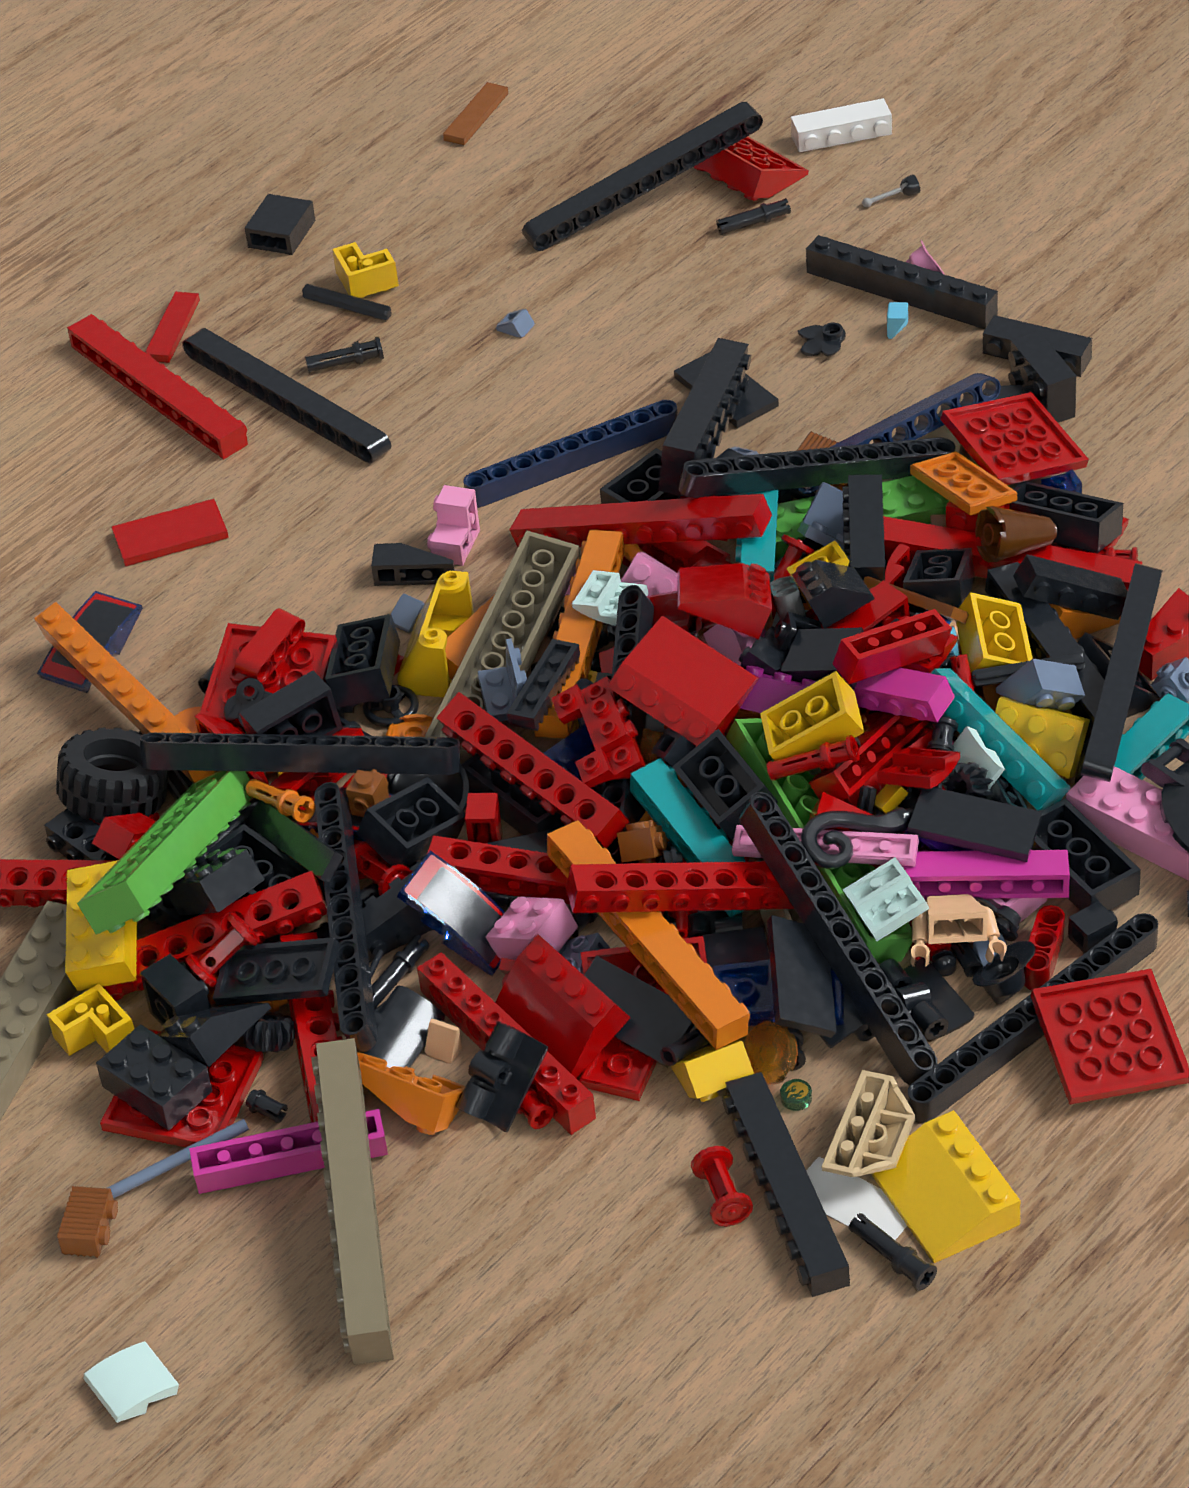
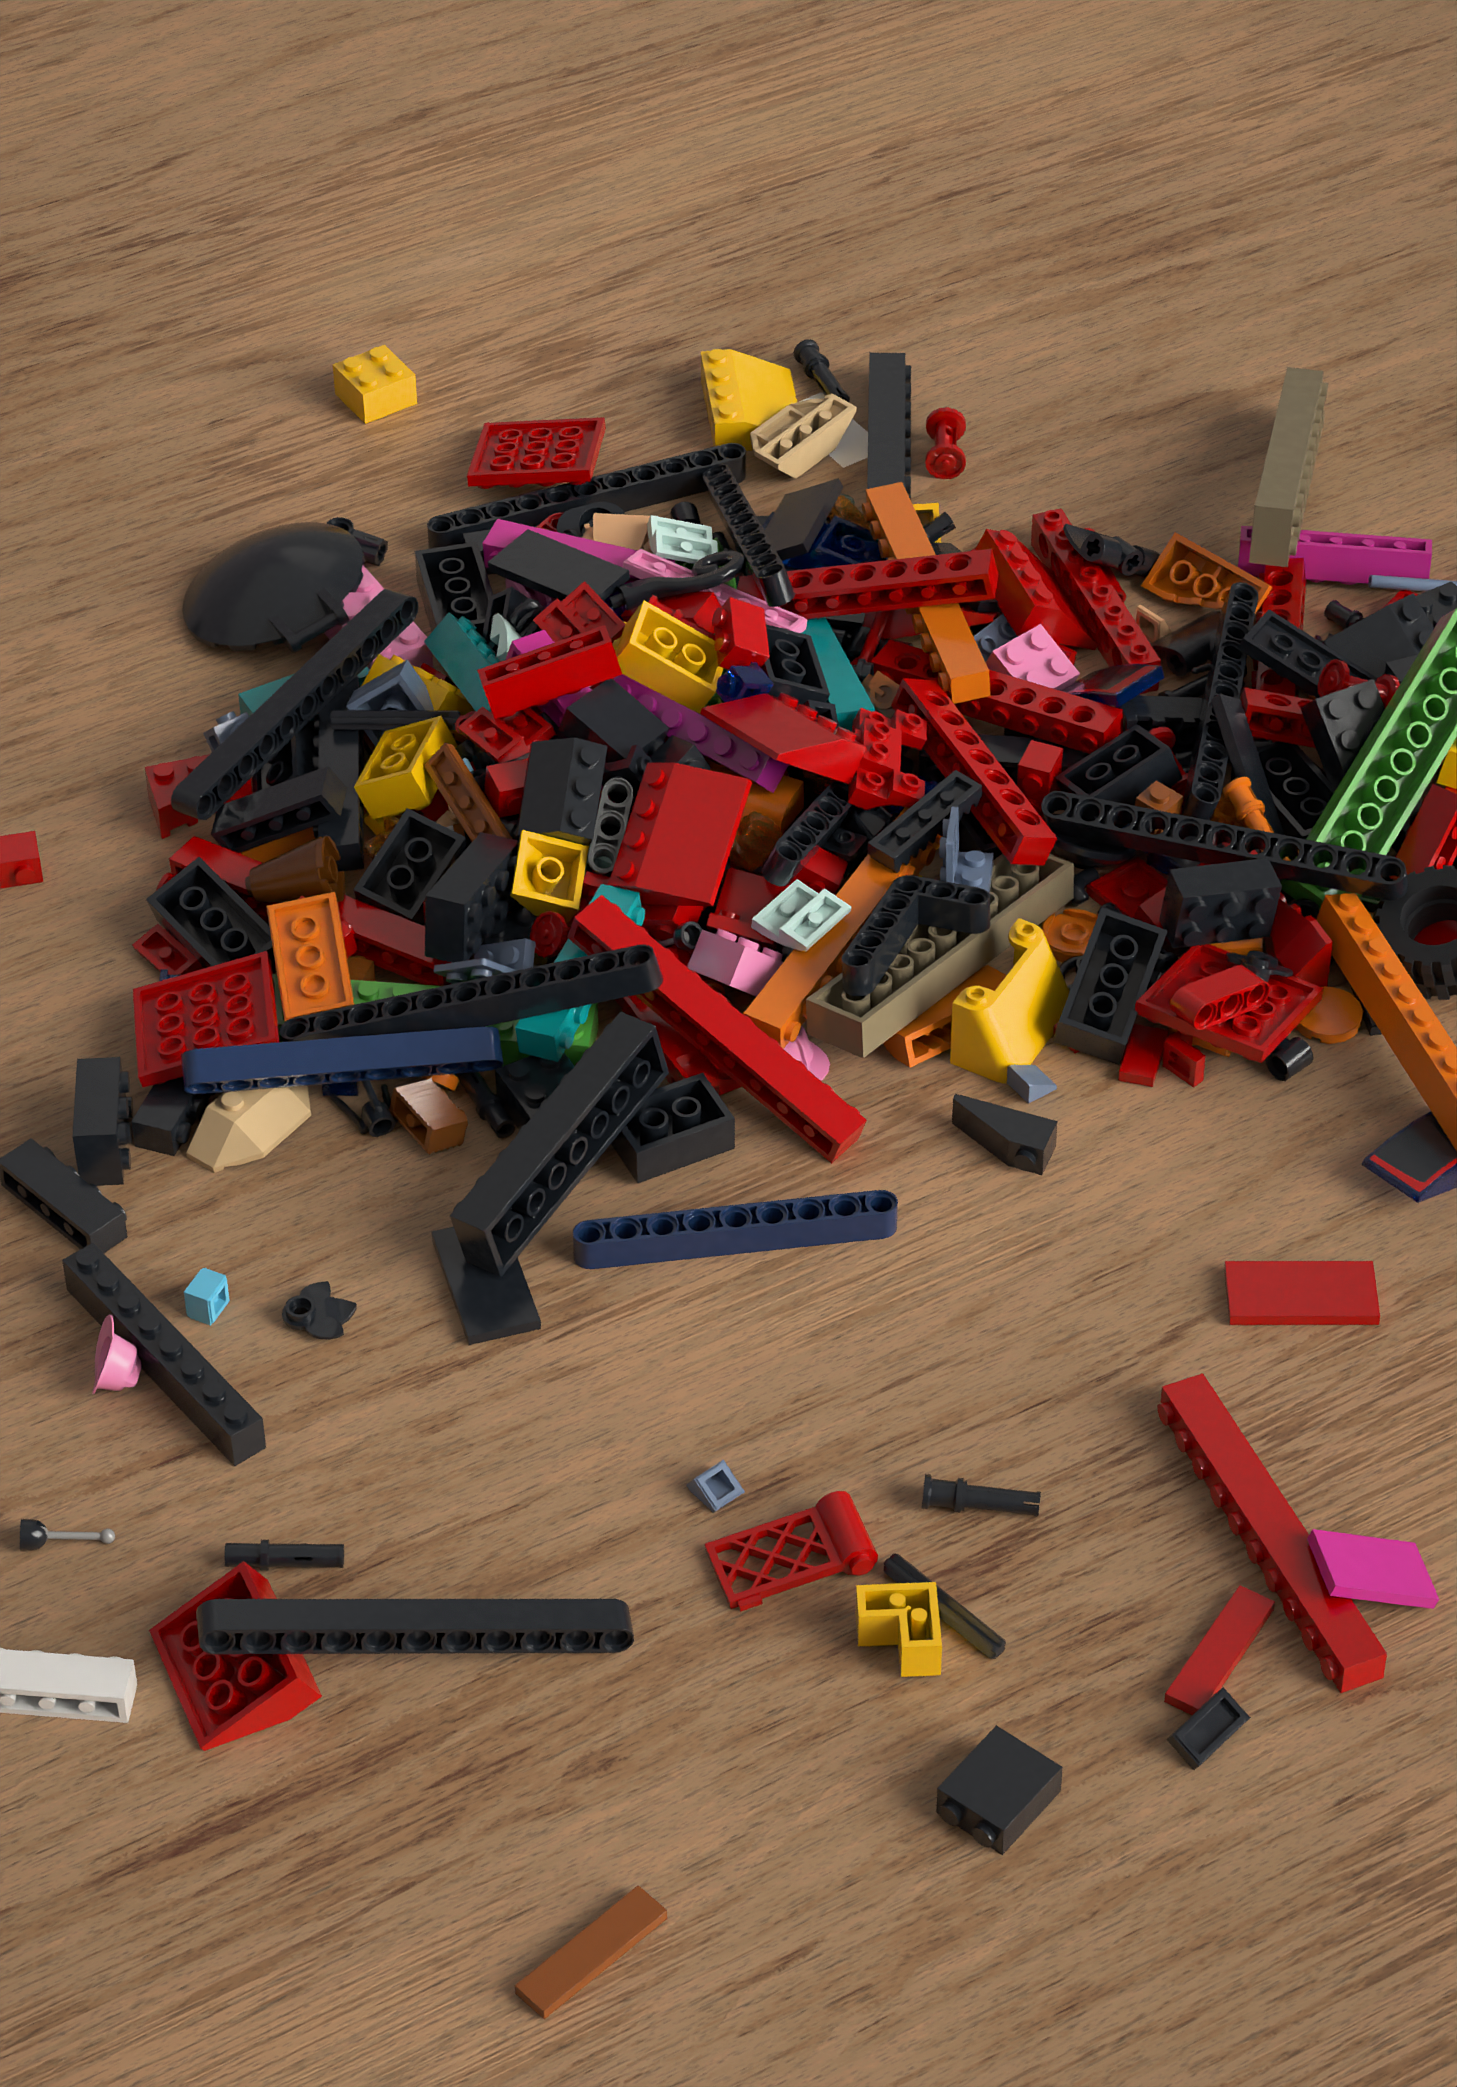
camera: 165 degrees left, 0 degrees up
black beam [182,328,392,464] -> none
bright pink brick [427,485,480,566] -> none
none -> red piece [704,1491,878,1612]
none -> red brick [712,597,770,678]
none -> clear blue brick [716,662,774,702]
none -> black beam [842,875,991,996]
none -> black tile [1166,1687,1250,1770]
none -> dark pink tile [1307,1529,1439,1609]

